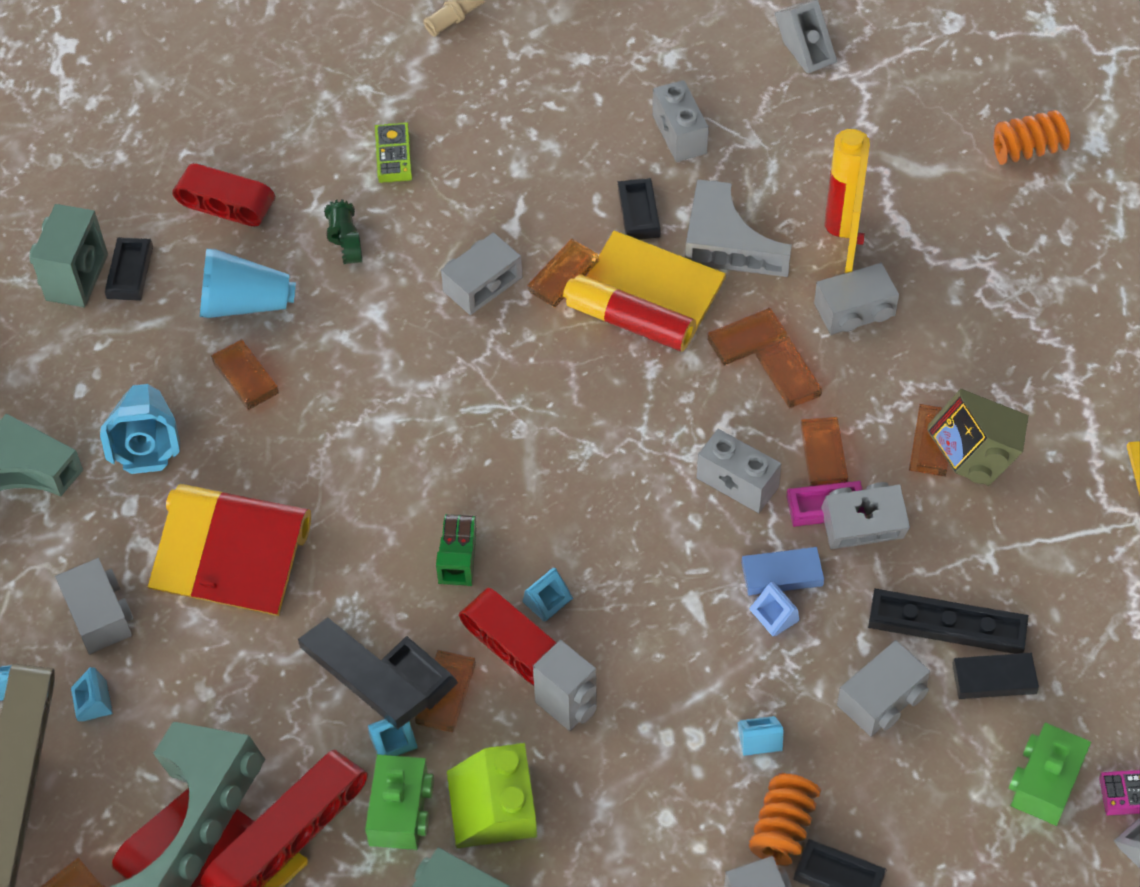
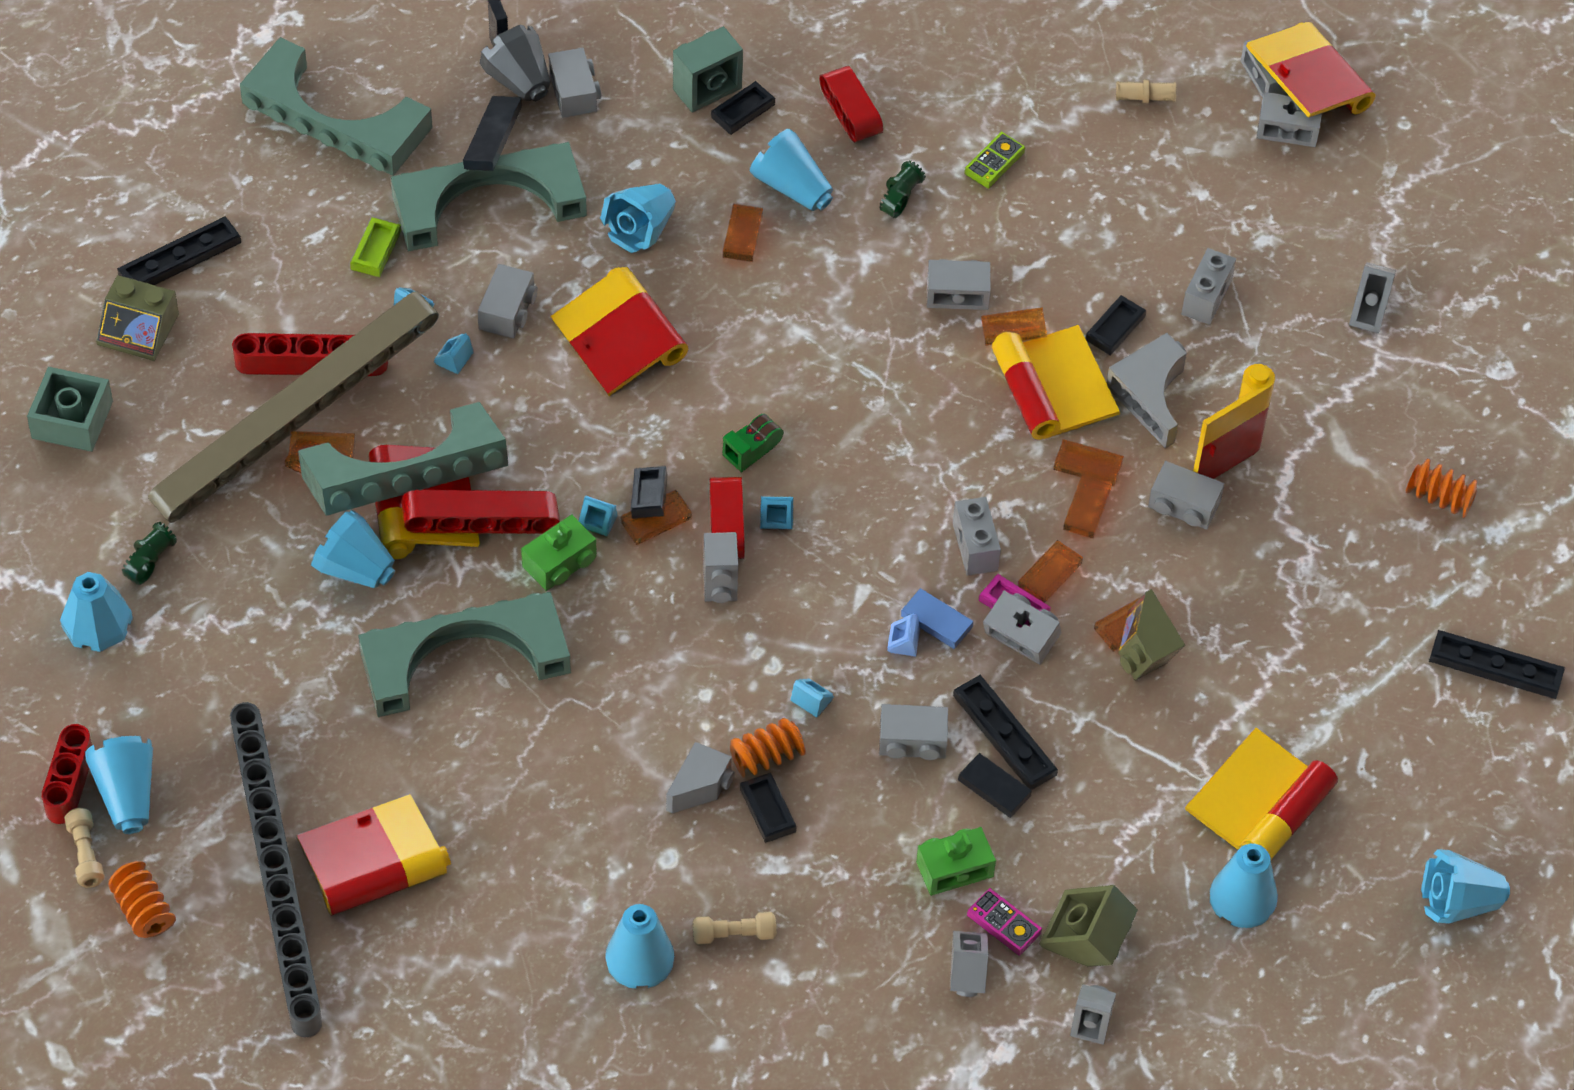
camera: 40 degrees right, 0 degrees up
black tile [298,618,428,729] -> none
lime slope [447,743,537,849] -> none

